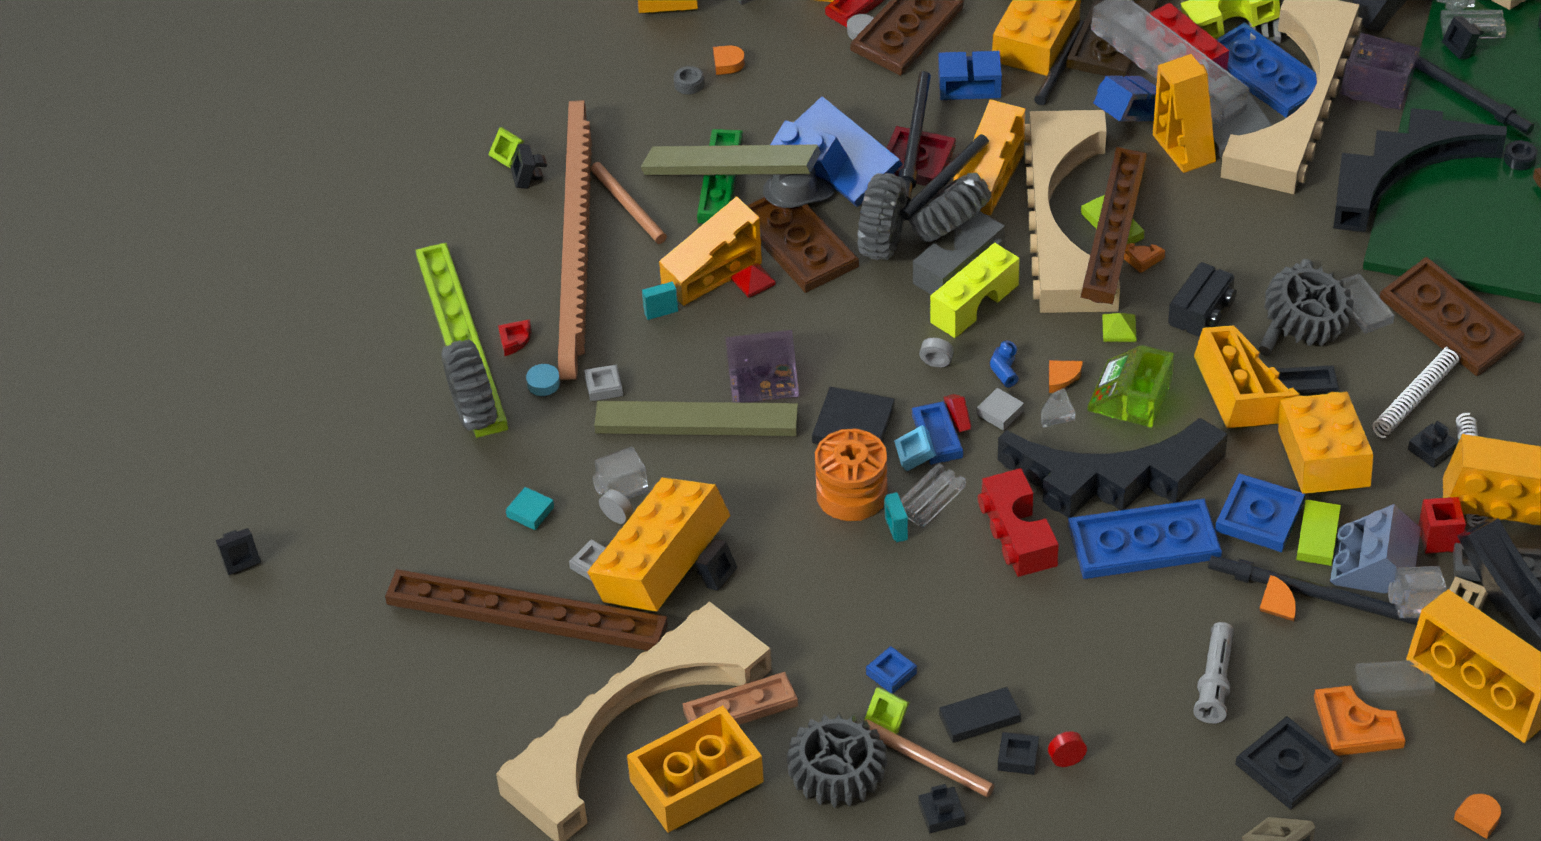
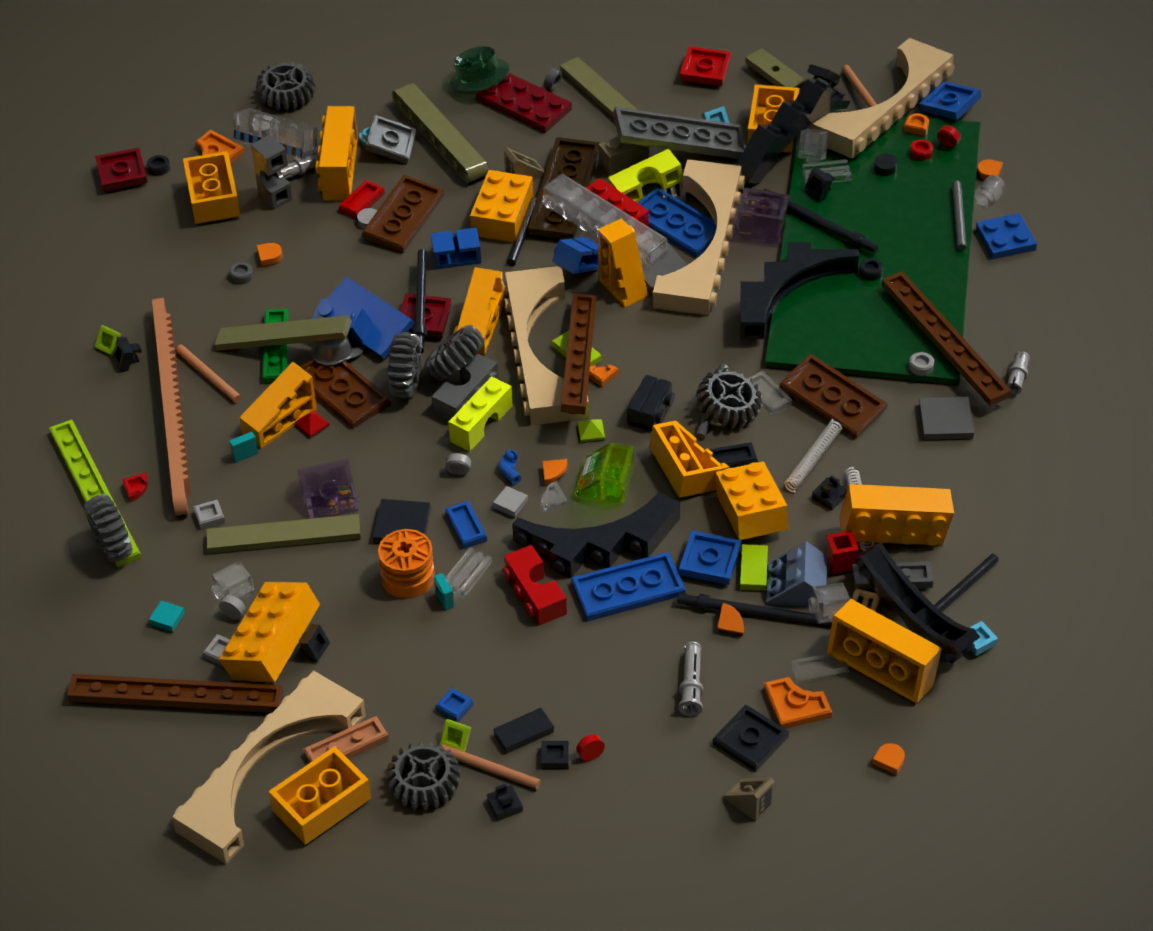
camera: 10 degrees left, 0 degrees up
medium azure tile [526,364,560,396] -> none
medium azure tile [894,425,936,471] -> none
black bar [900,134,989,220] -> none
red tile [943,394,971,432] -> none

